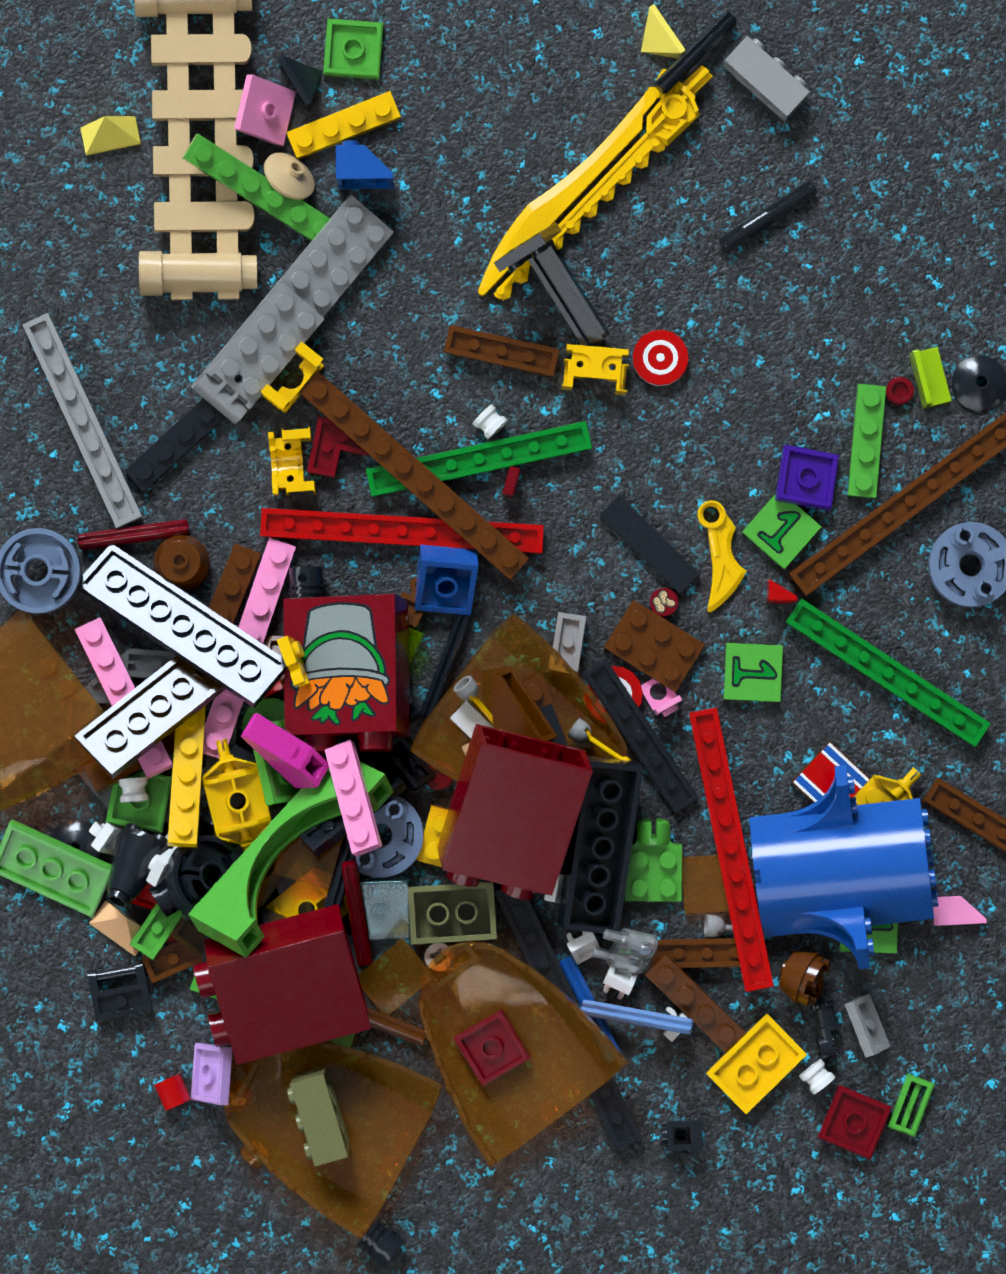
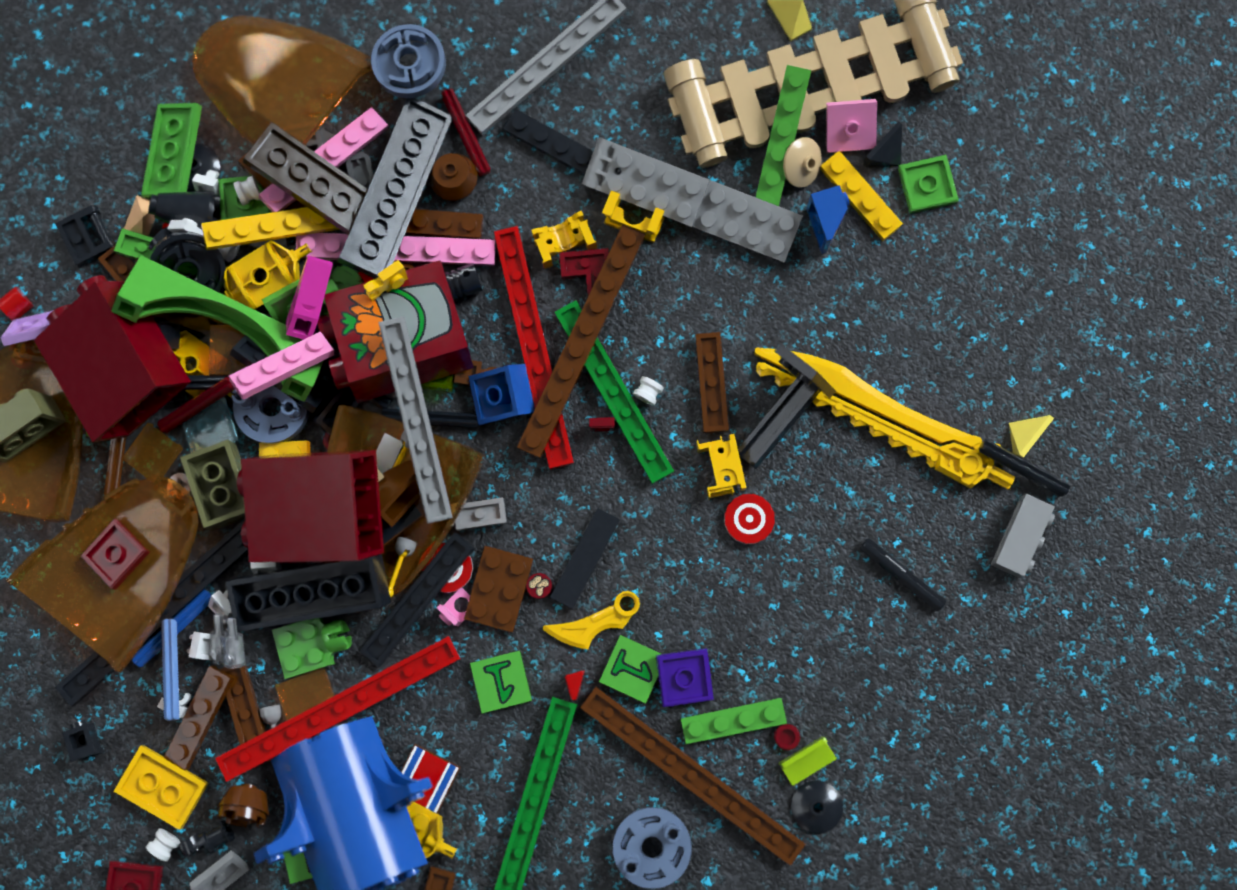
camera: 85 degrees right, 5 degrees down
none -> light grey tile [378,316,453,524]

